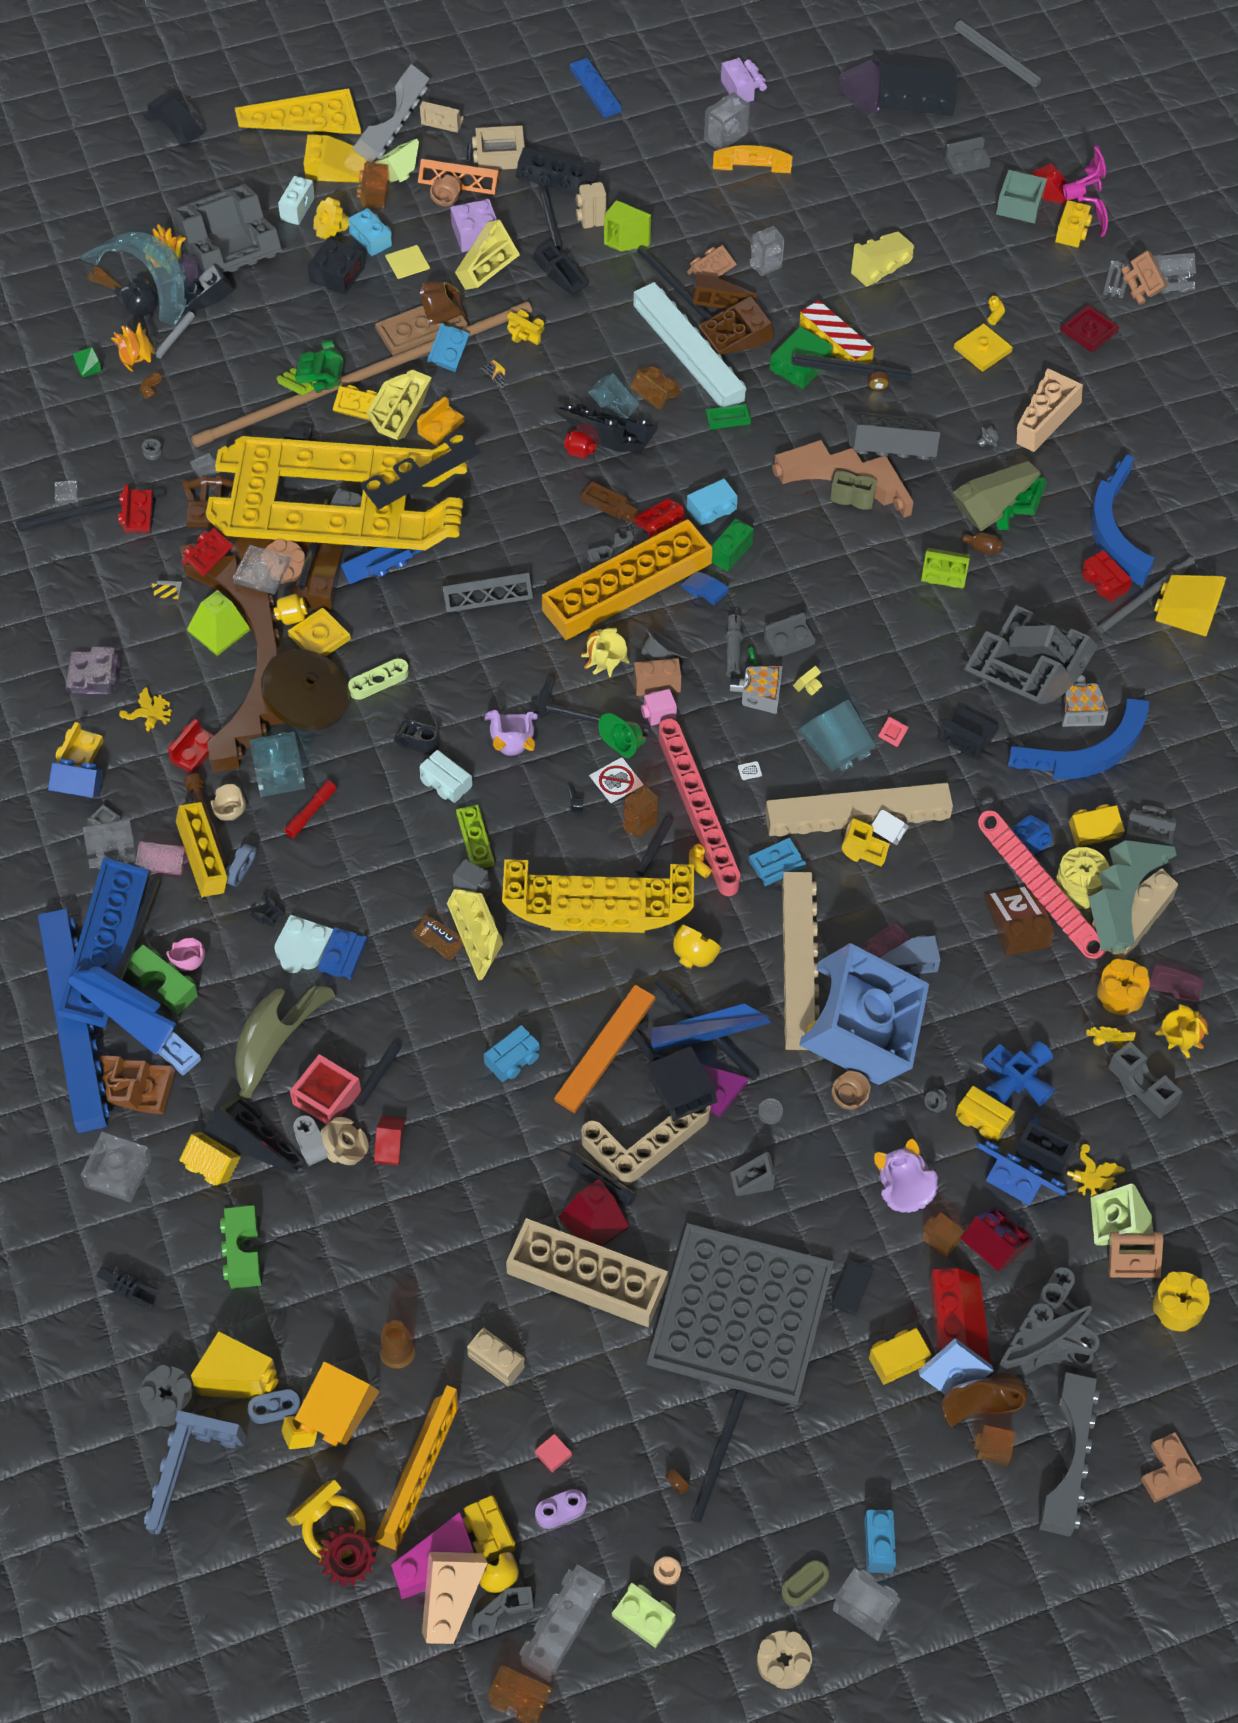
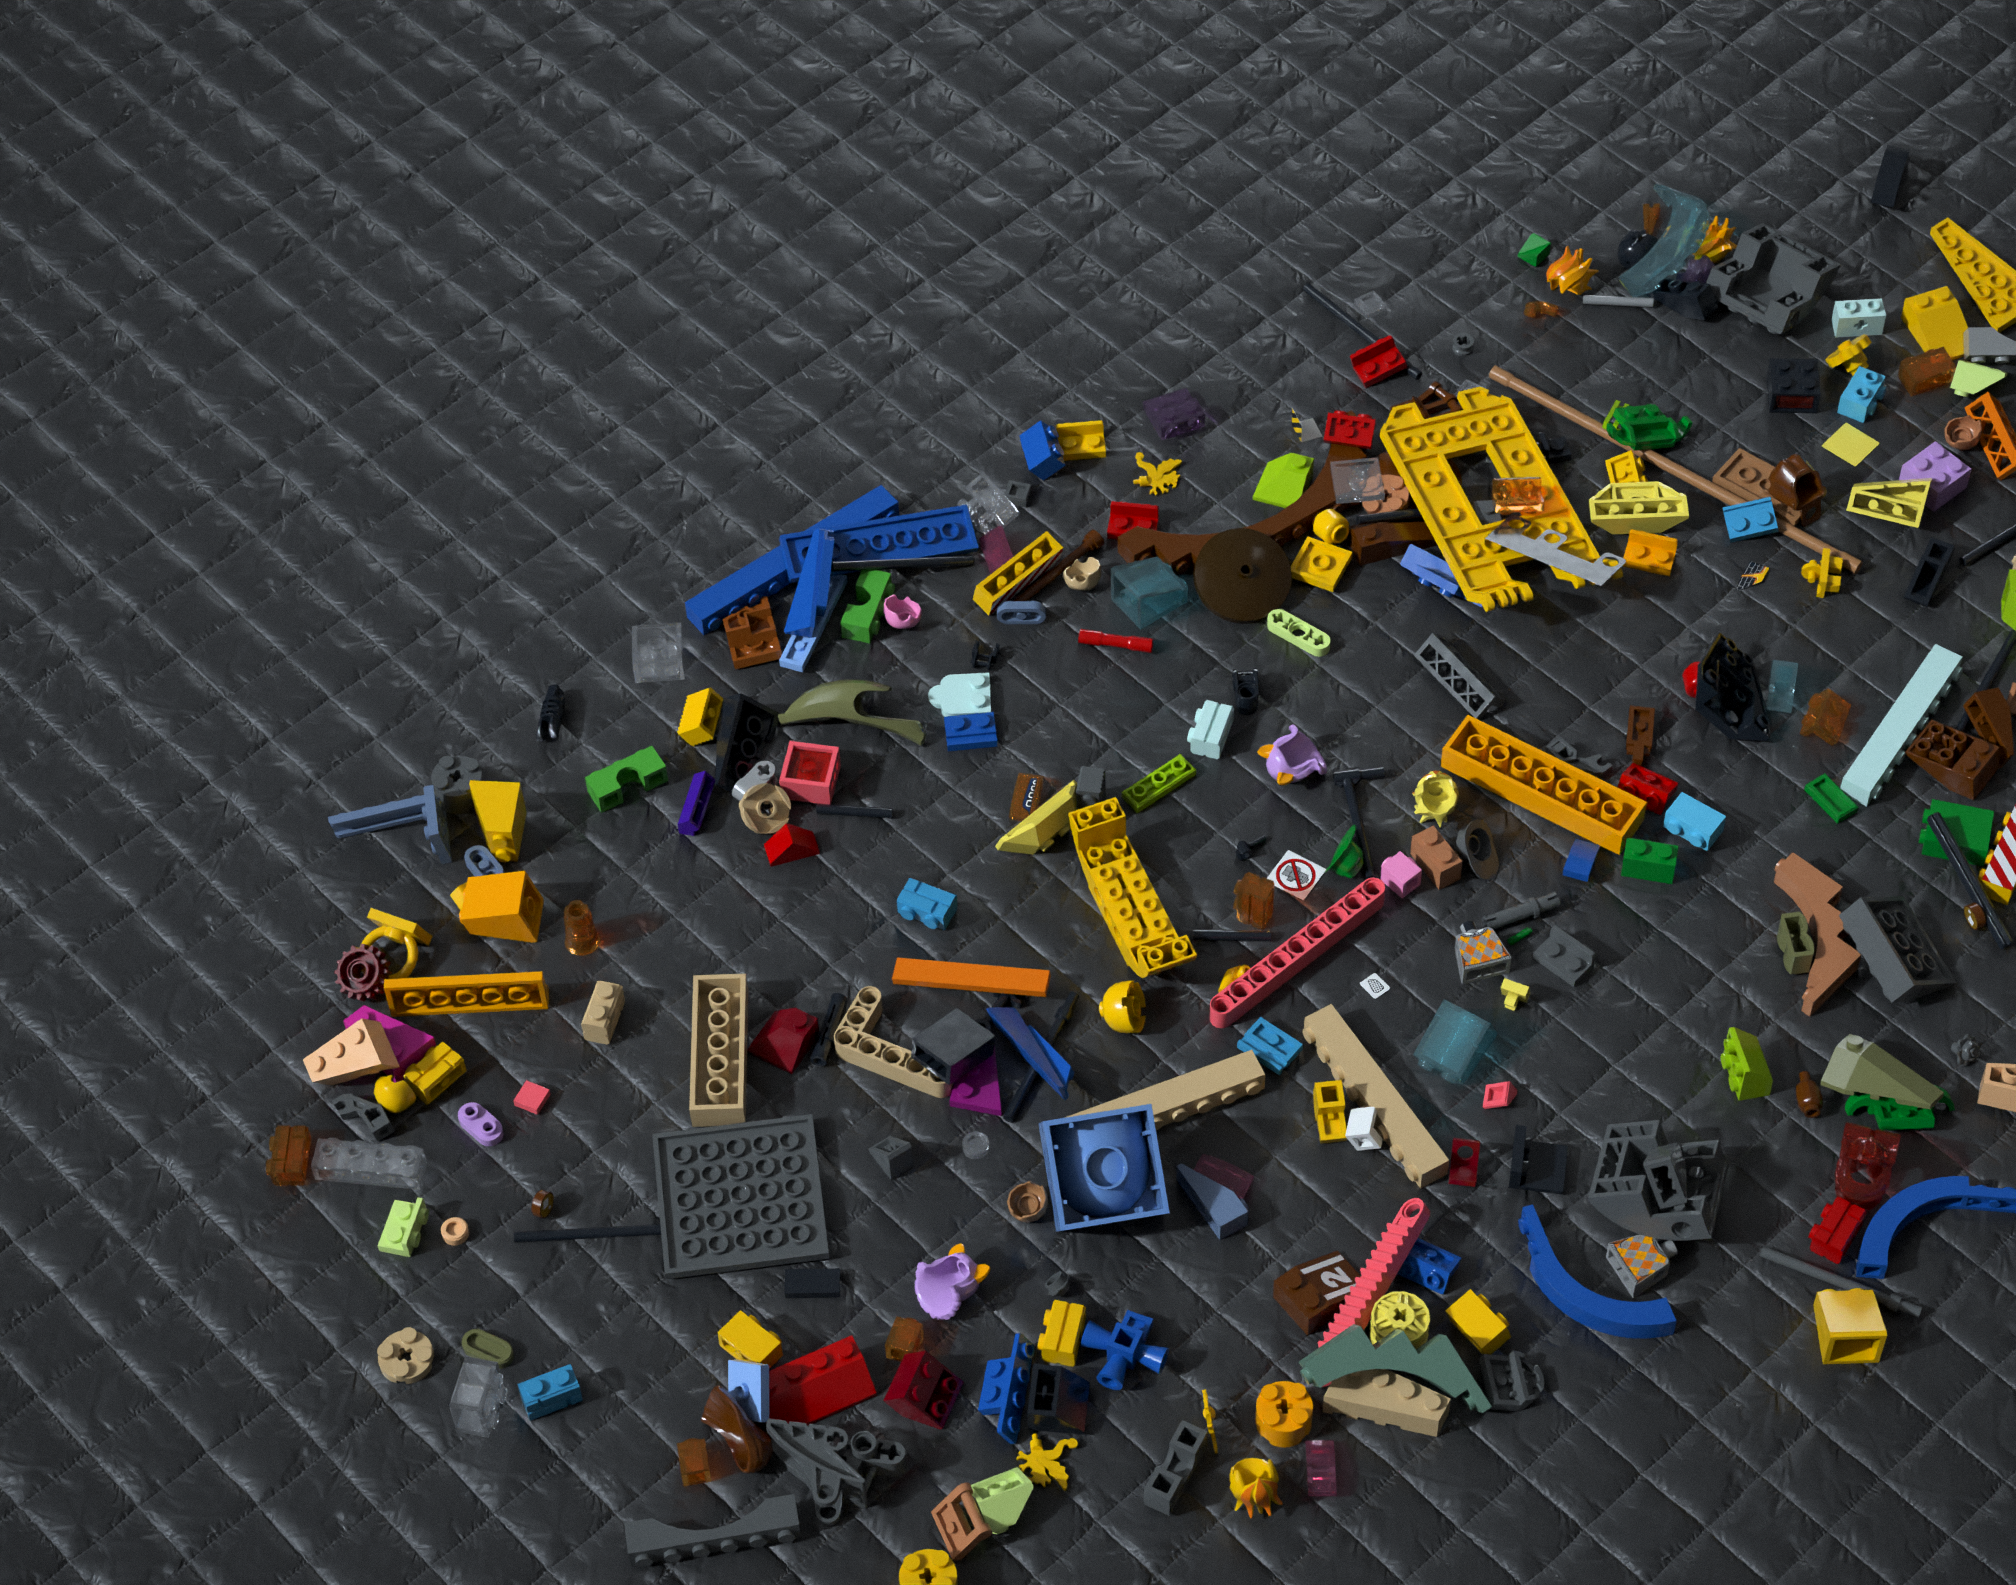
camera: 70 degrees right, 5 degrees down
none -> dark purple piece [678,771,715,836]
none -> dark red bracket [1449,1138,1480,1187]
none -> clear orange bracket [1492,477,1545,515]
none -> clear red helmet [1835,1122,1901,1210]

